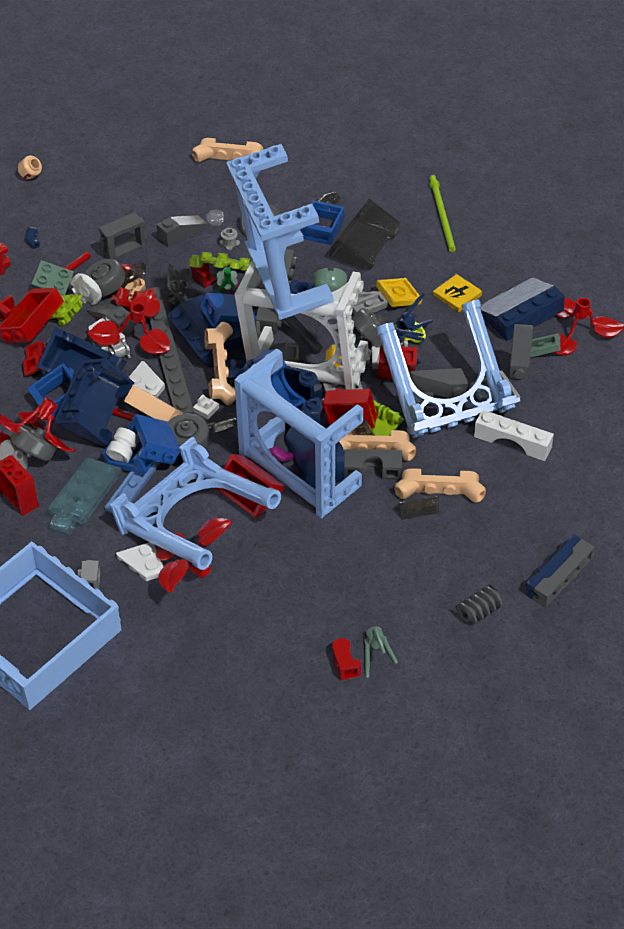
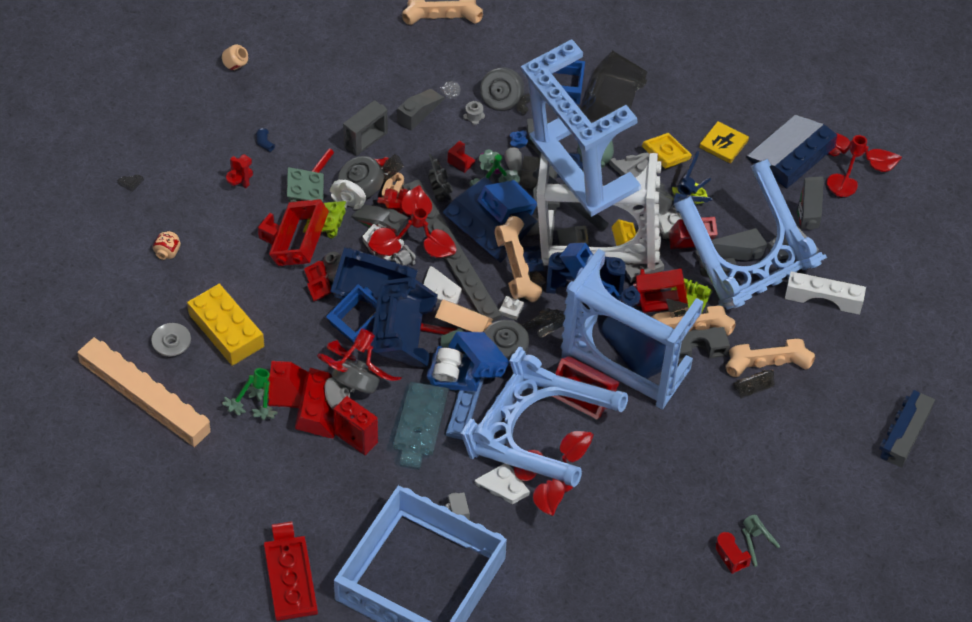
camera: 15 degrees left, 5 degrees up
lime plant [189,252,251,270] -> none
magenta arm [268,446,293,462] -> none
lime bar [429,175,456,252] -> none
dark grey piece [456,584,502,625] -> none
sand green tile [530,333,561,357] -> none

